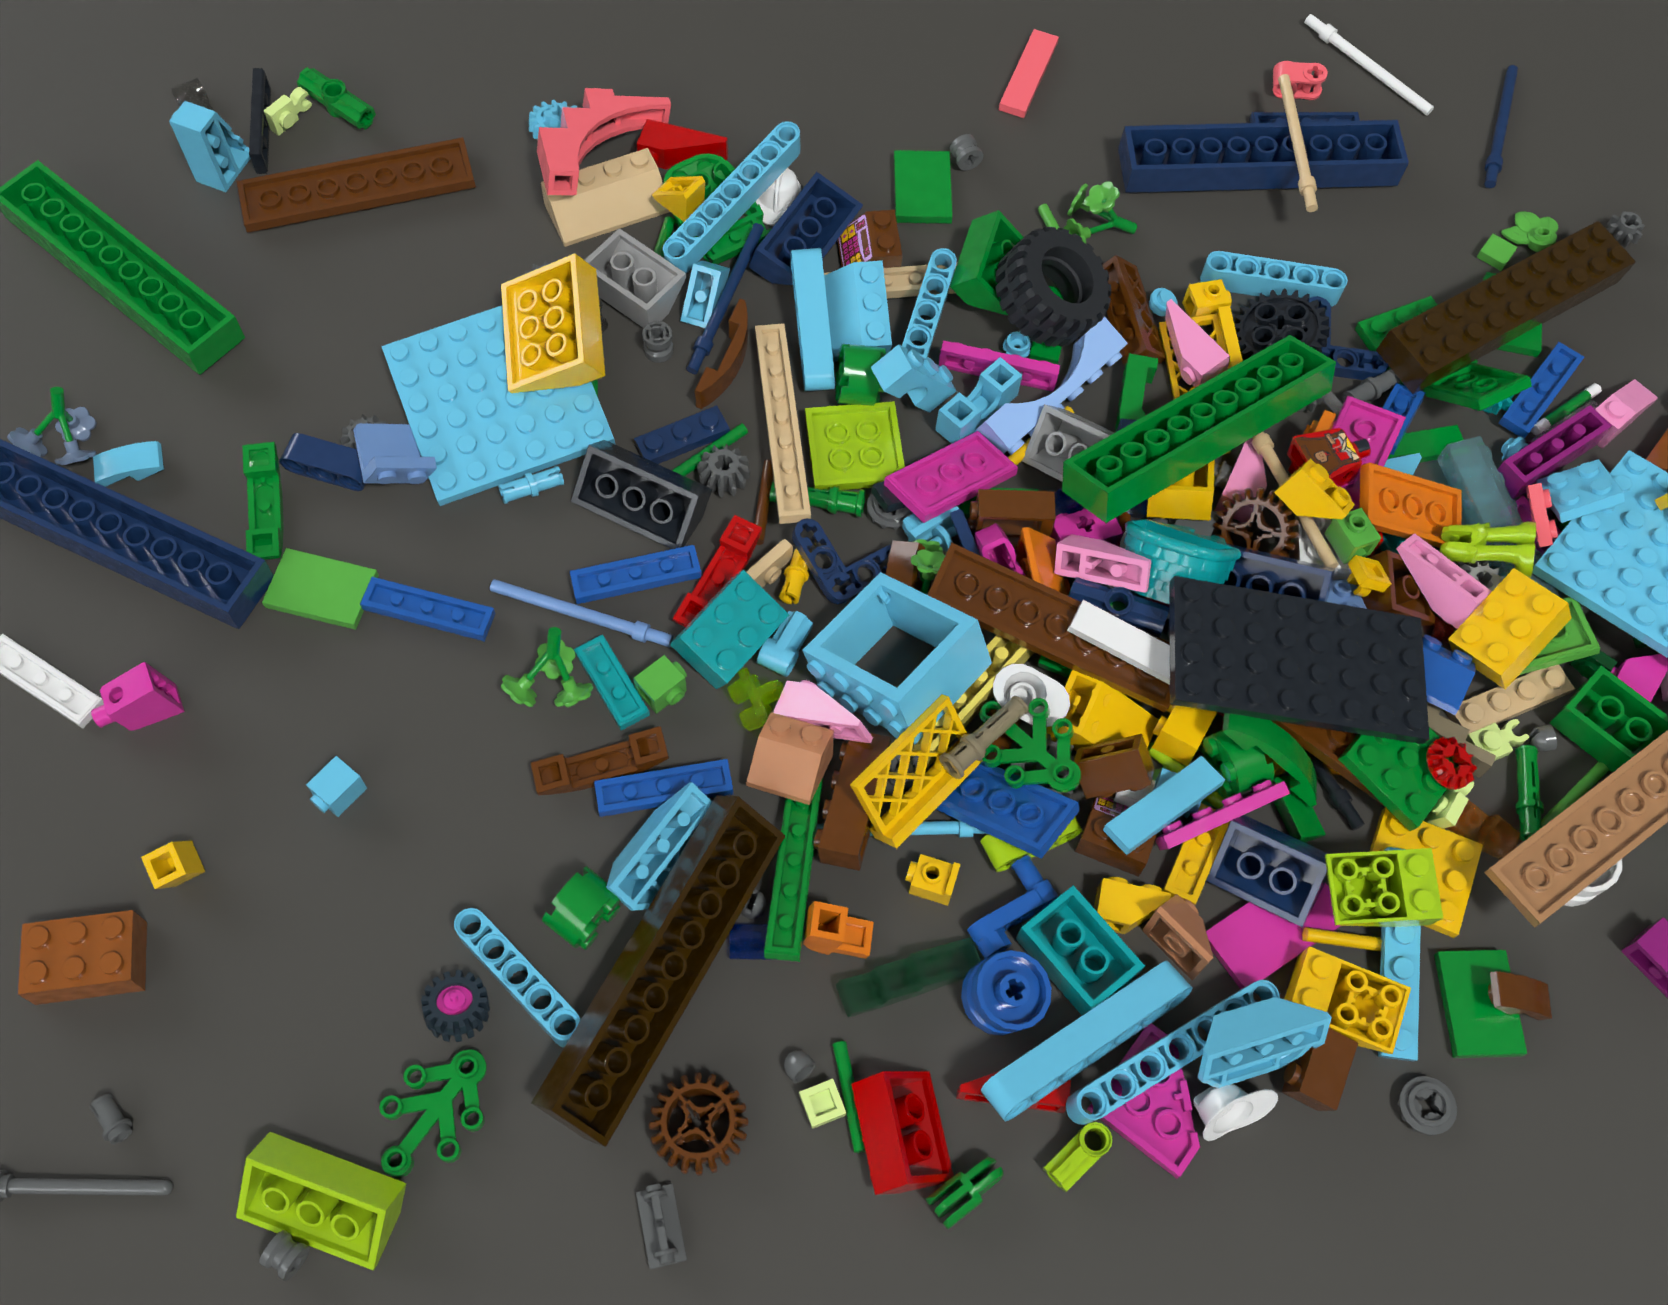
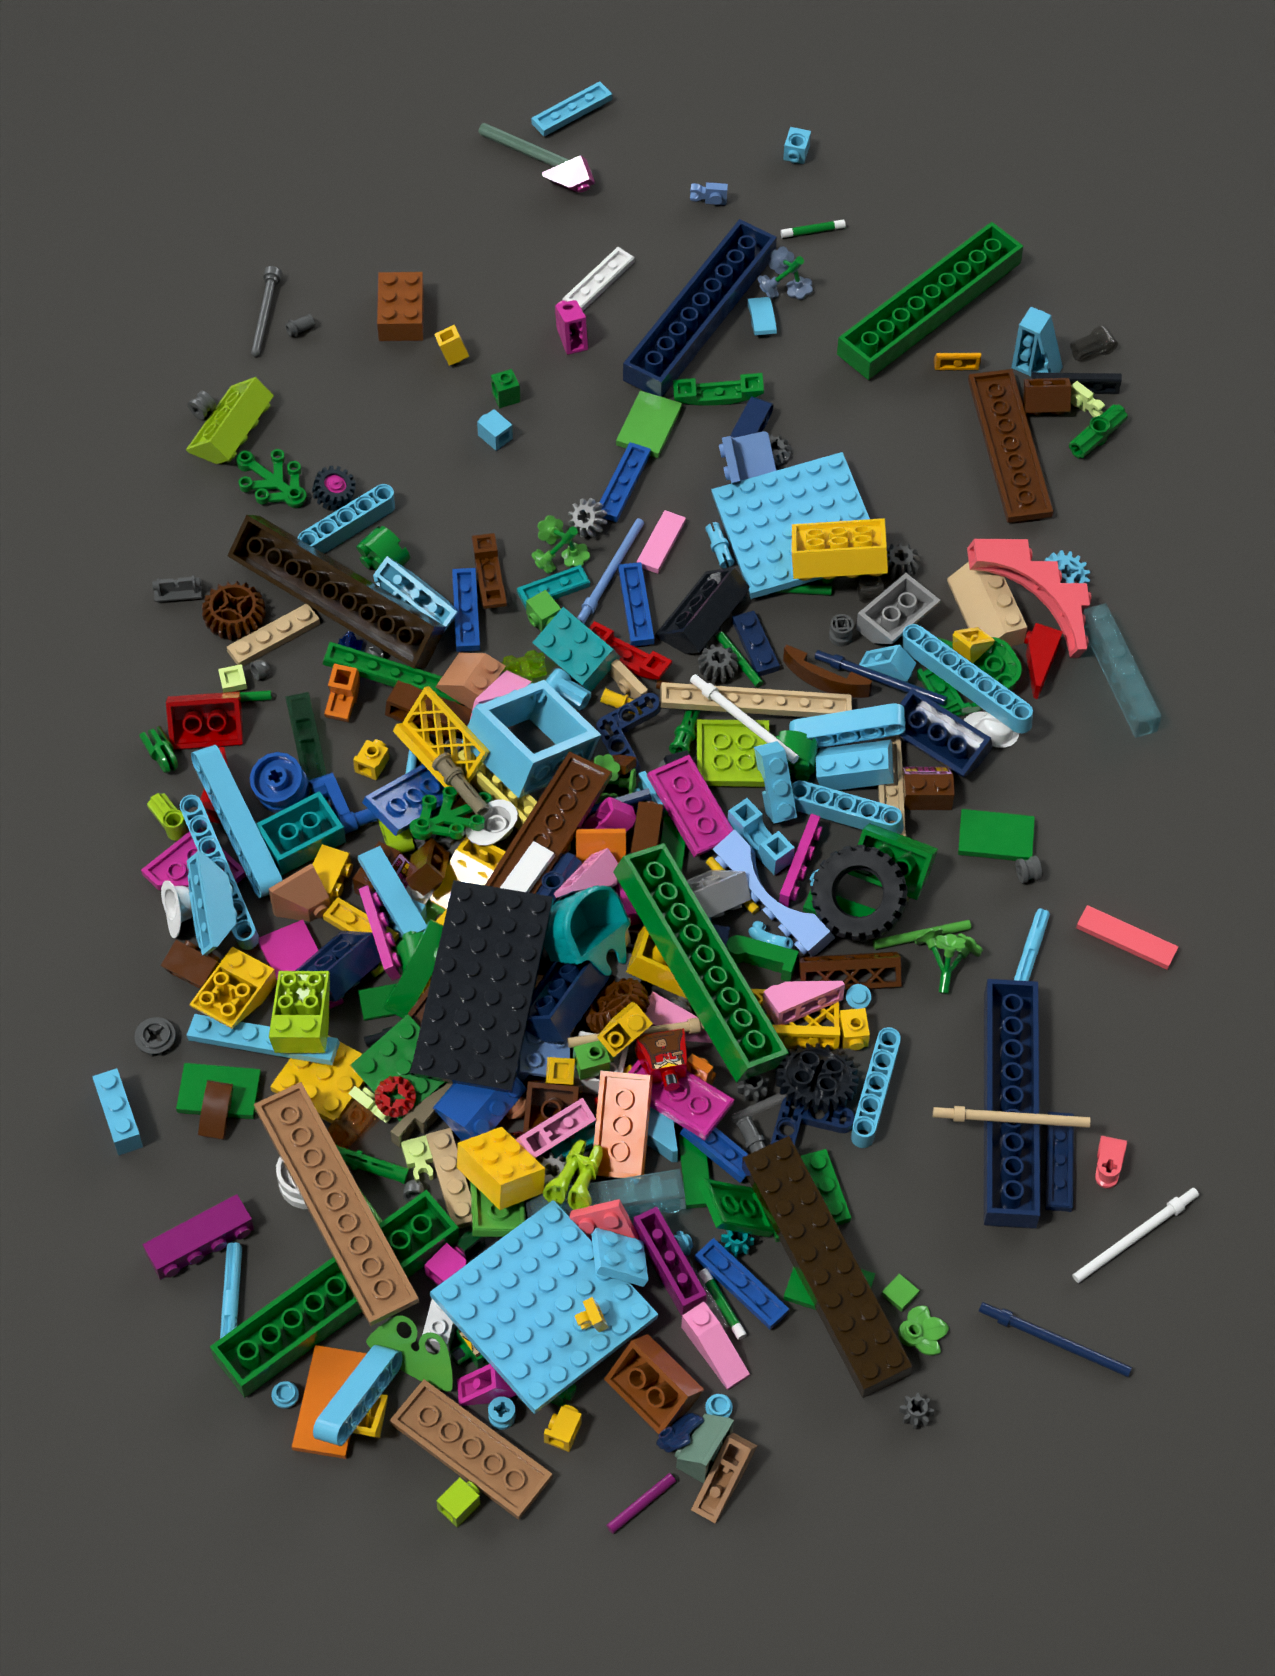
camera: 100 degrees right, 5 degrees down
none -> medium azure arch [92,1068,143,1156]
none -> tan plate [227,604,320,667]
none -> green brick [491,369,520,409]
none -> light grey gear [568,498,607,537]
none -> bright pink tile [637,510,686,574]
none -> white bar [690,674,799,763]
none -> medium azure arm [748,921,793,949]
none -> light orange slope [934,353,981,370]
none -> medium azure axle [1014,908,1050,981]
none -> reddish brown brick [1023,378,1071,415]
none -> clear light blue brick [1083,603,1162,738]

